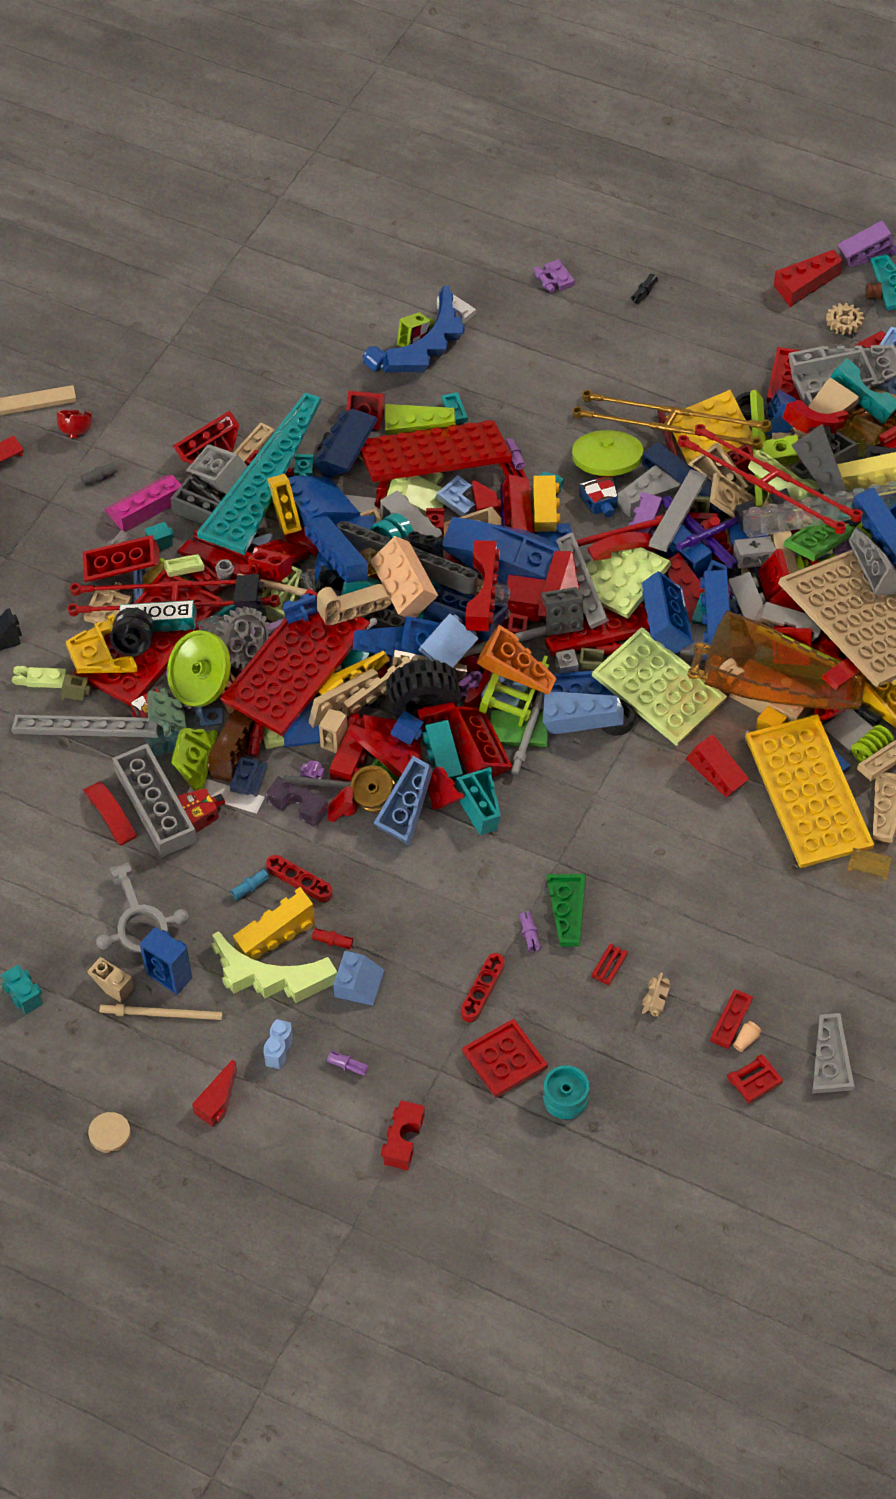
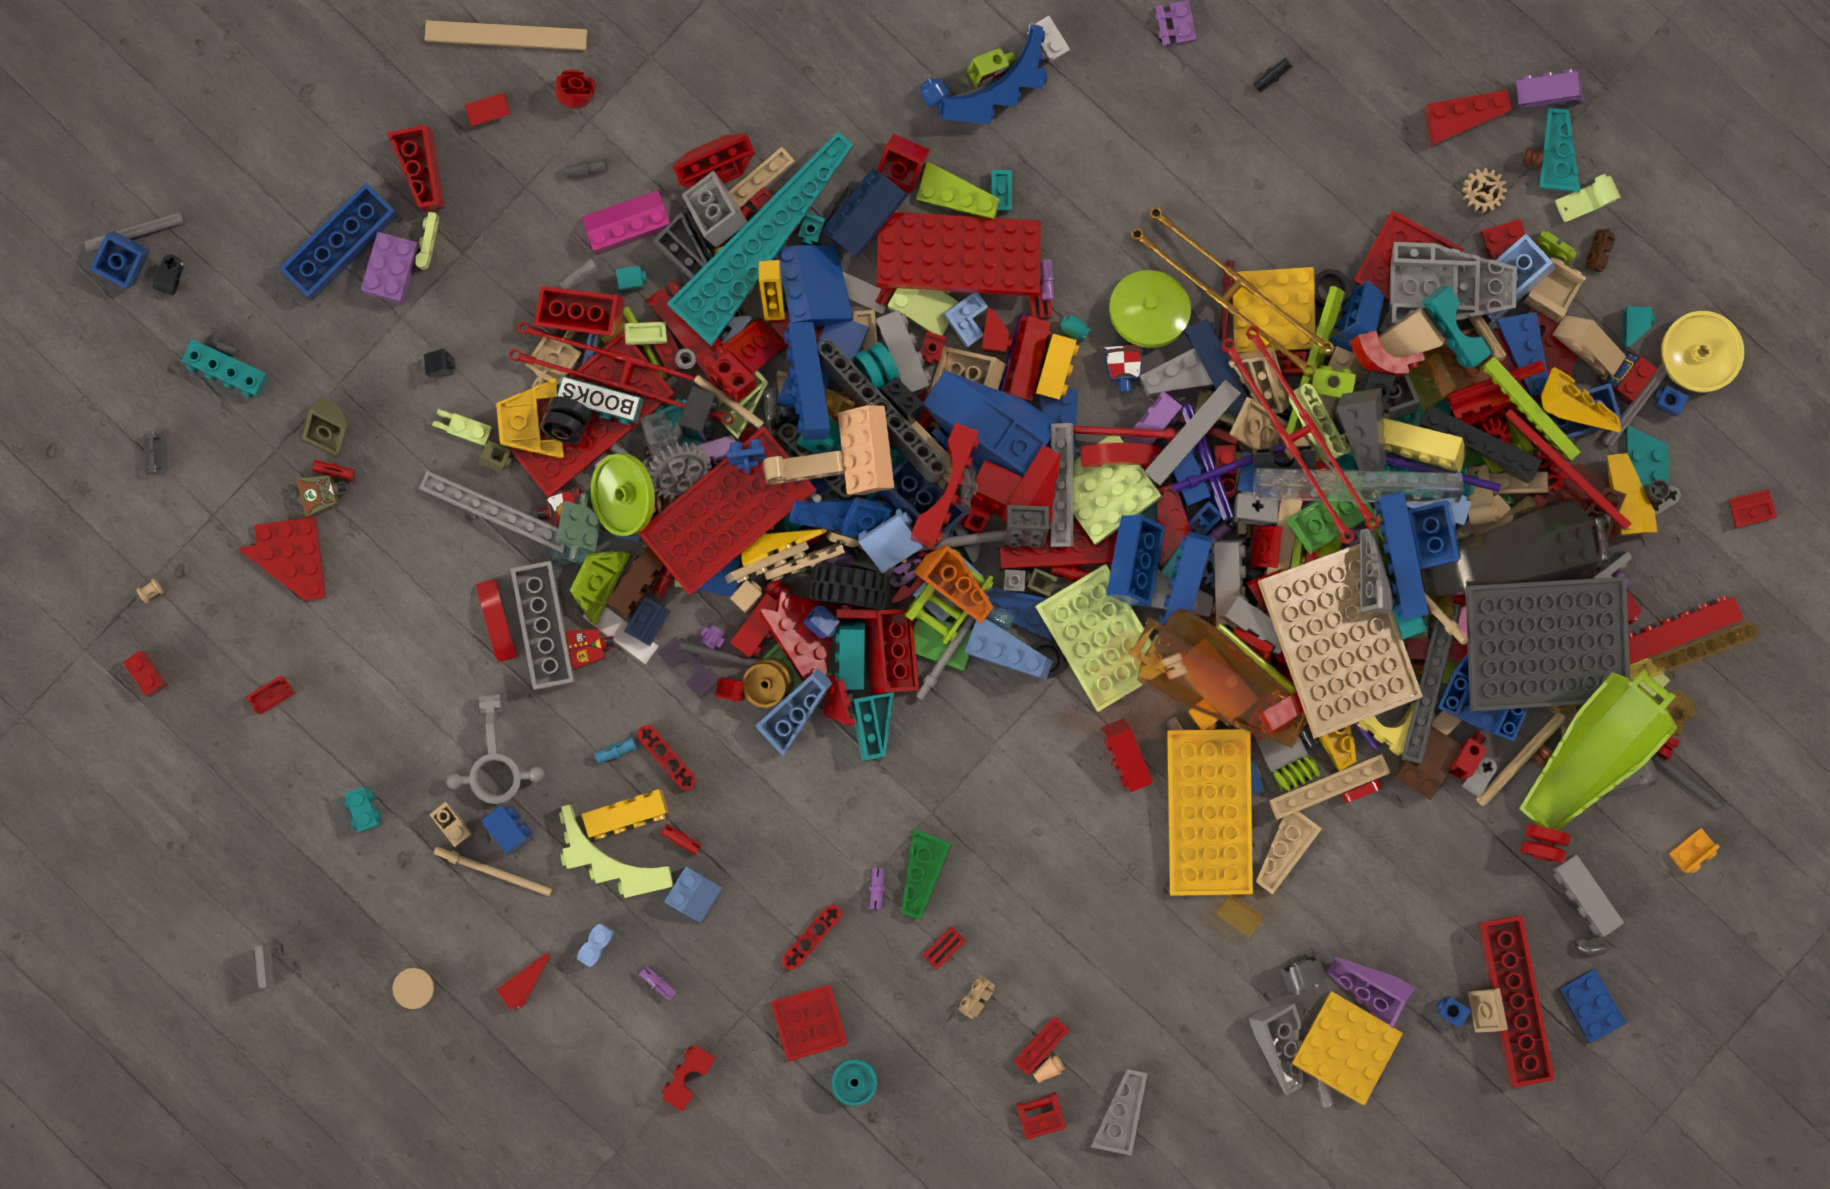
camera: 15 degrees right, 30 degrees up
none -> clear light blue cone [987,607,1016,630]

